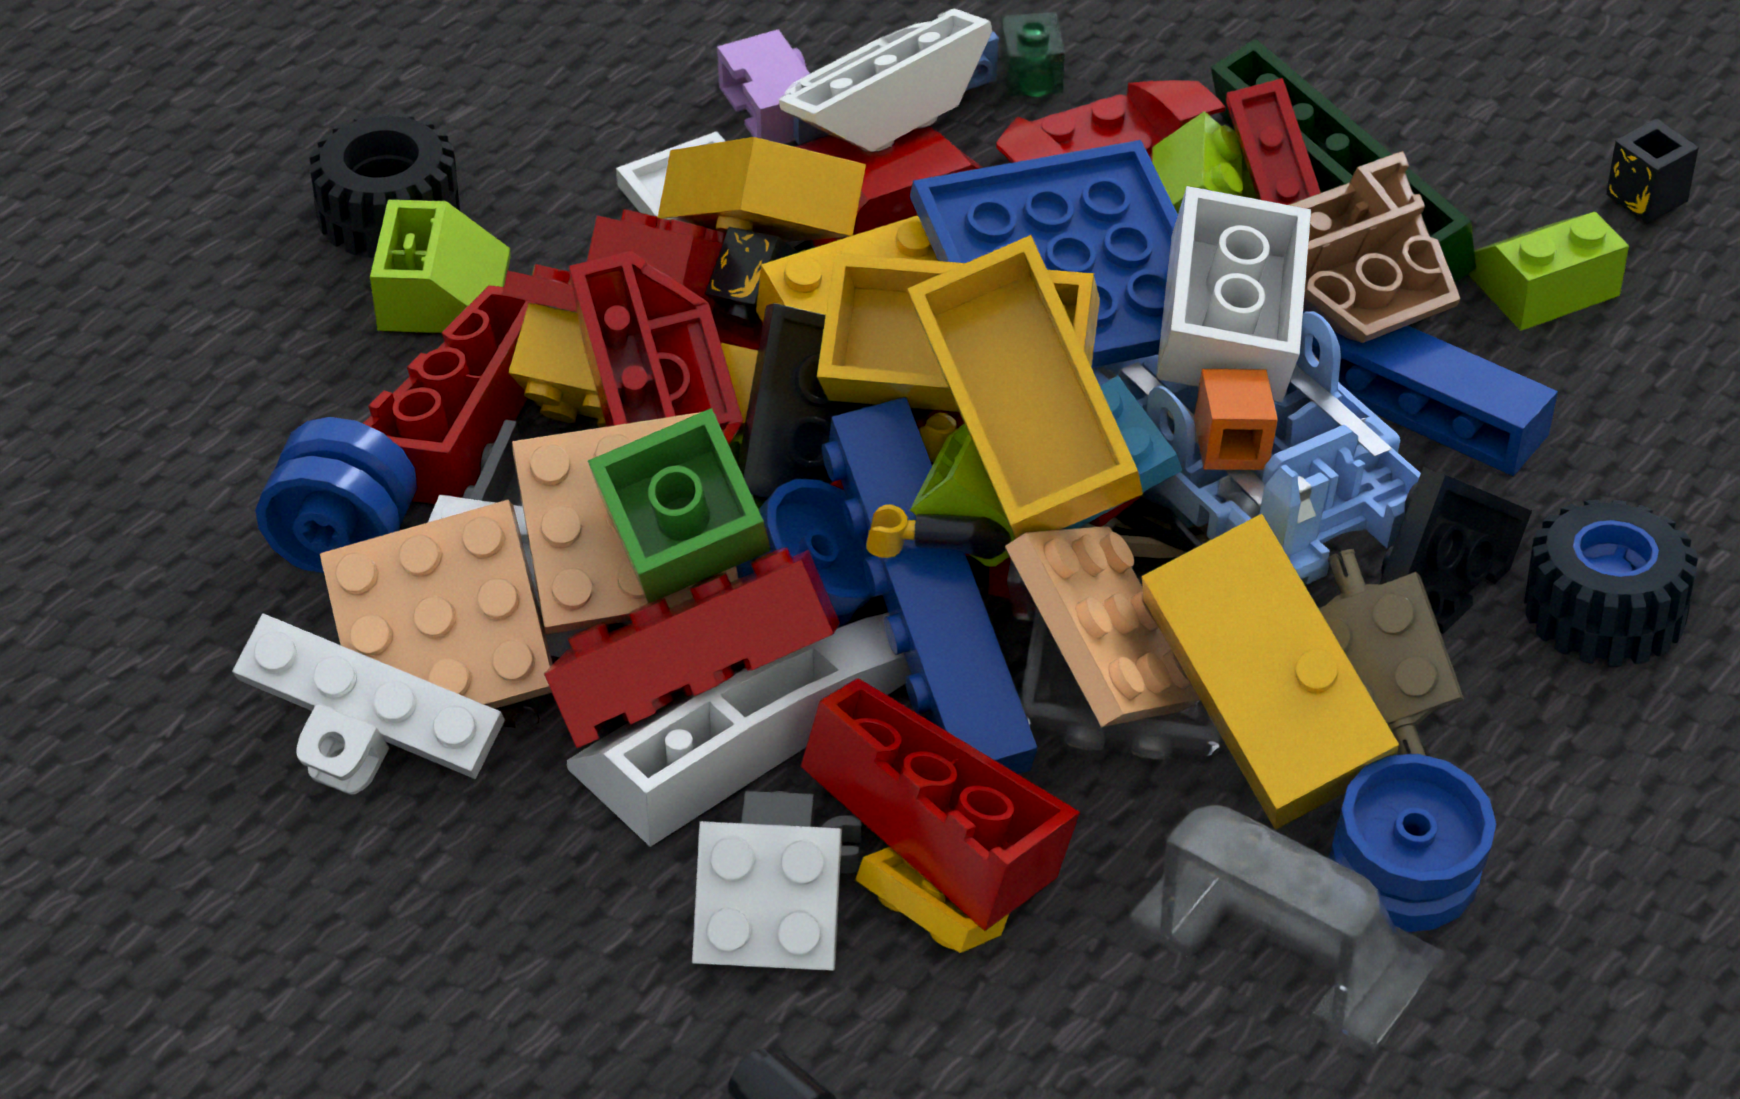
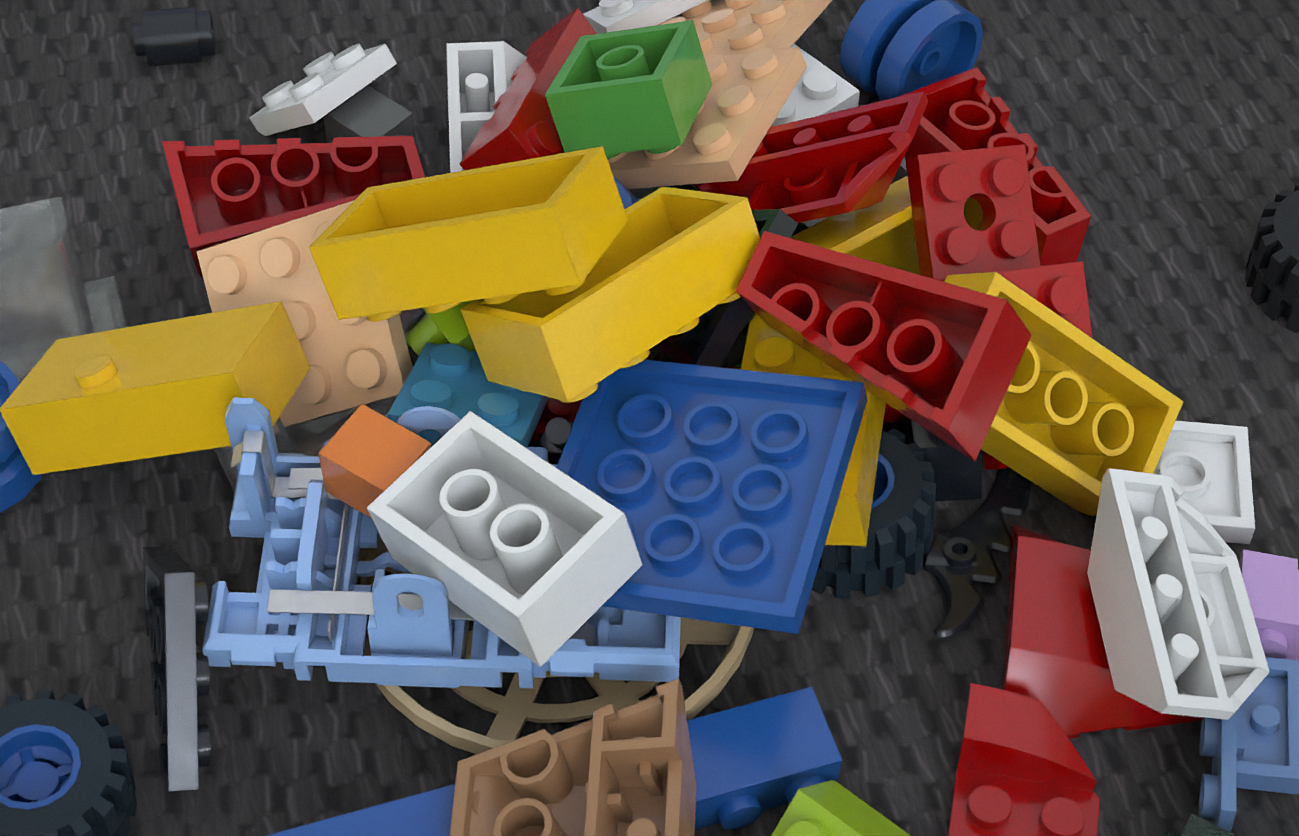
camera: 125 degrees right, 5 degrees up
lime slope [370,200,511,333] -> none
dark tan plate [1318,549,1464,756] -> none
none -> red wedge [736,231,1032,461]

